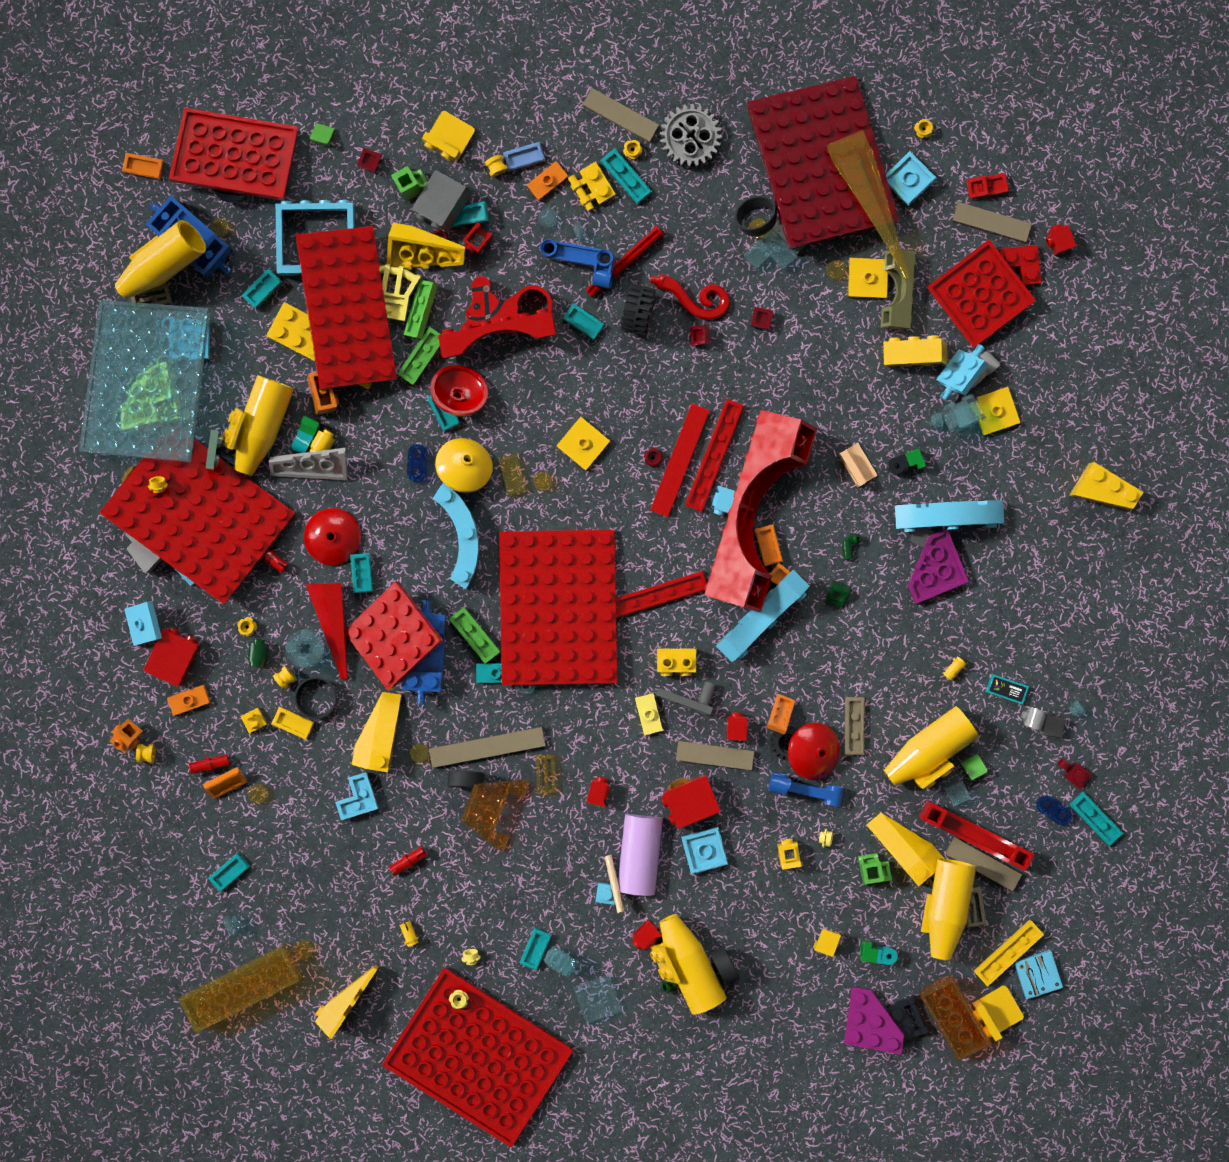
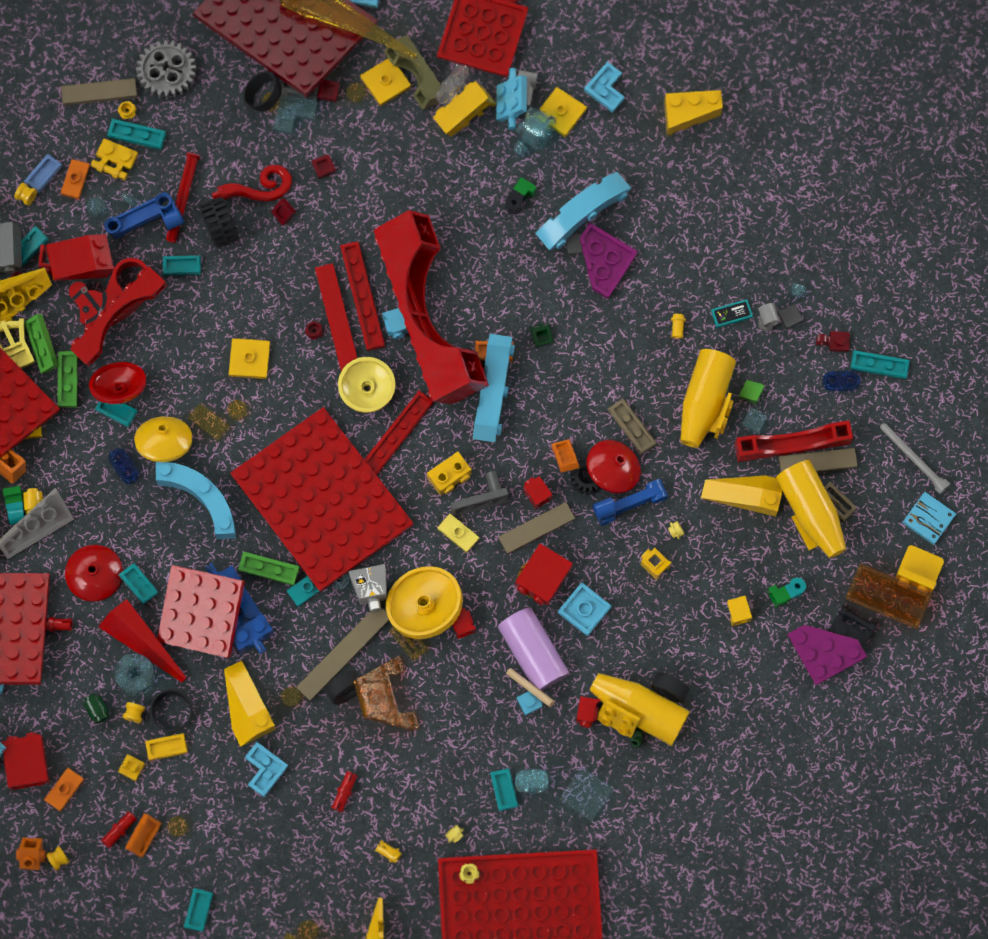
camera: 40 degrees left, 15 degrees down
yellow plate [238,617,257,636] -> none
orange plate [754,525,783,566] -> none
light nougat panel [838,443,877,487] -> none
dark green arm [842,533,861,560] -> none
bright green brick [858,853,892,885] -> none
yellow plate [974,920,1044,986] -> none
none -> red slope [46,234,114,281]
none -> dark red plate [318,80,340,102]
none -> light yellow dish [338,357,395,413]
none -> light grey torso [349,564,387,613]
none -> yellow dish [386,566,463,639]
none -> clear piece [436,64,469,105]
none -> medium azure plate [584,62,624,113]
none -> light grey piece [880,423,951,495]

